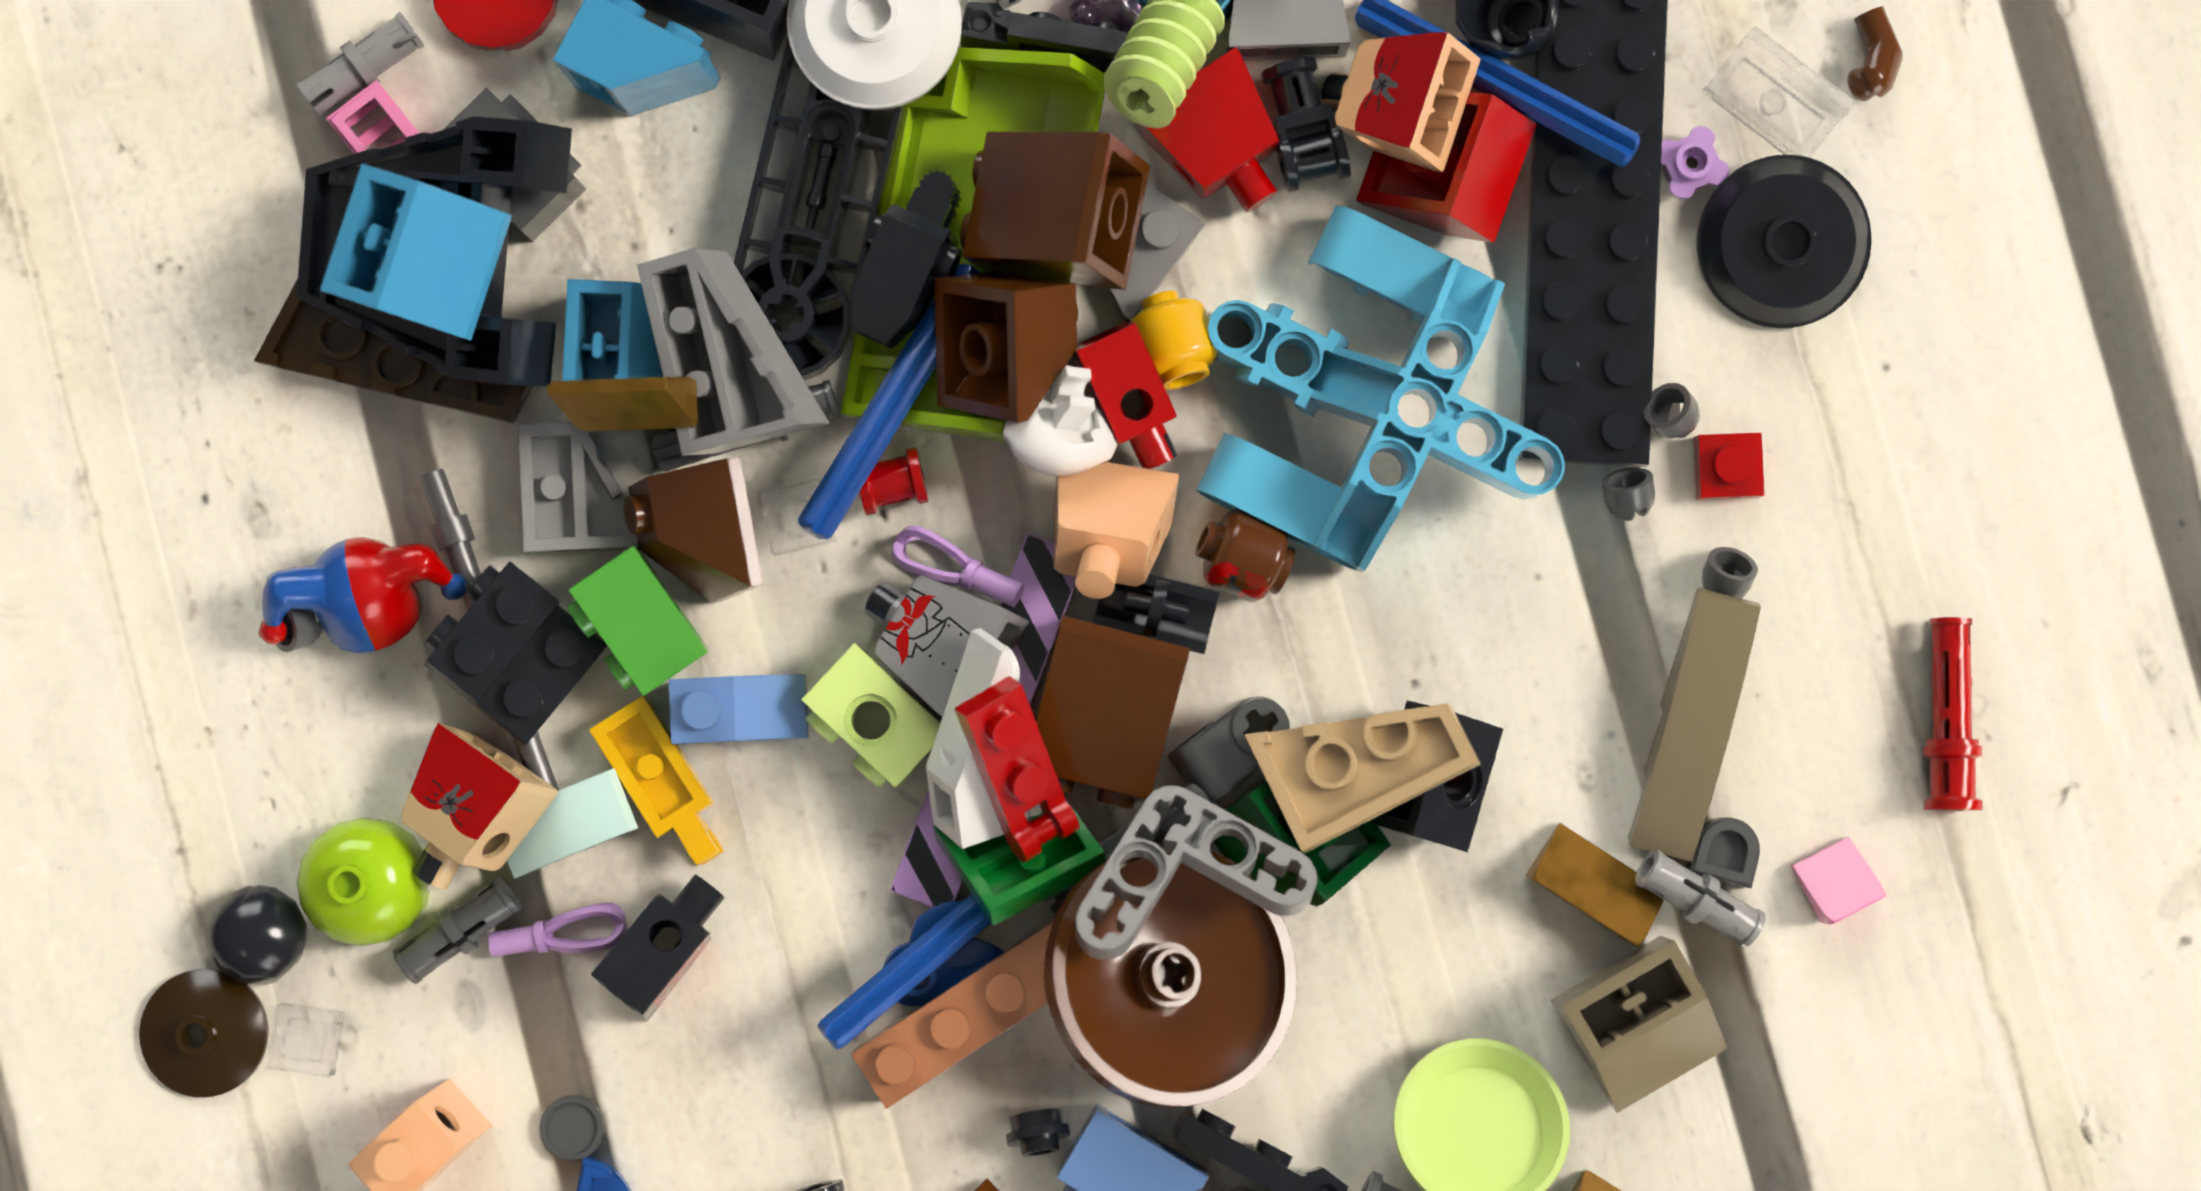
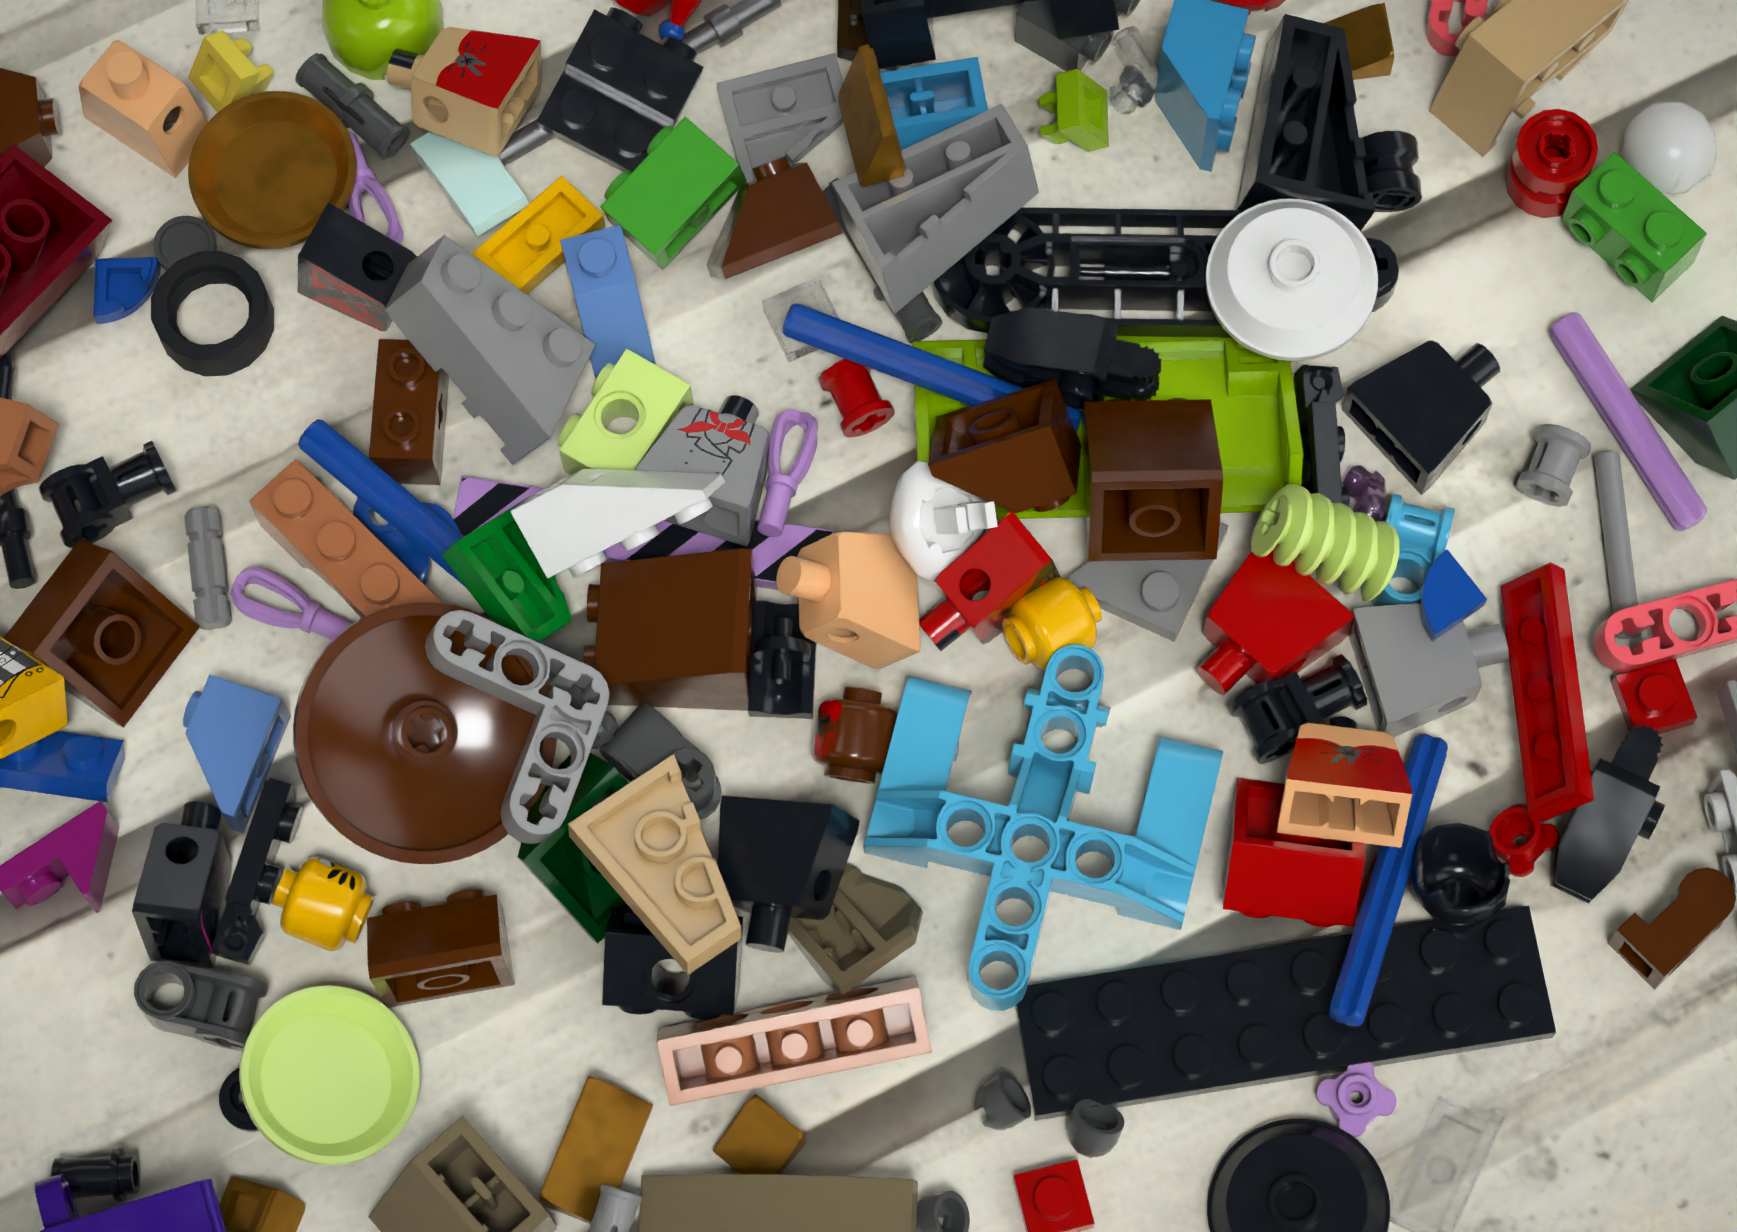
camera: 80 degrees right, 15 degrees down
red plate [954,676,1080,863] -> none
black plate [1006,1109,1071,1157] -> none
none -> black tyre [151,251,274,377]
none -> light grey axle [184,506,232,630]
none -> light yellow tile [188,30,274,112]
none -> pearl gold piece [188,91,357,249]
none -> lavender piece [231,566,354,640]
none -> yellow head [272,856,375,951]
none -> reddish brown slope [367,890,515,1008]
none -> reddish brown brick [369,339,449,485]
none -> light grey wedge [384,234,595,465]
none -> brick [656,976,932,1106]
none -> pearl gold slope [713,1094,806,1174]
none -> black torso [718,795,860,953]
none -> dark tan slope [788,864,923,995]
none -> lime tile [1038,69,1109,152]
none -> clear arm [1108,26,1159,115]

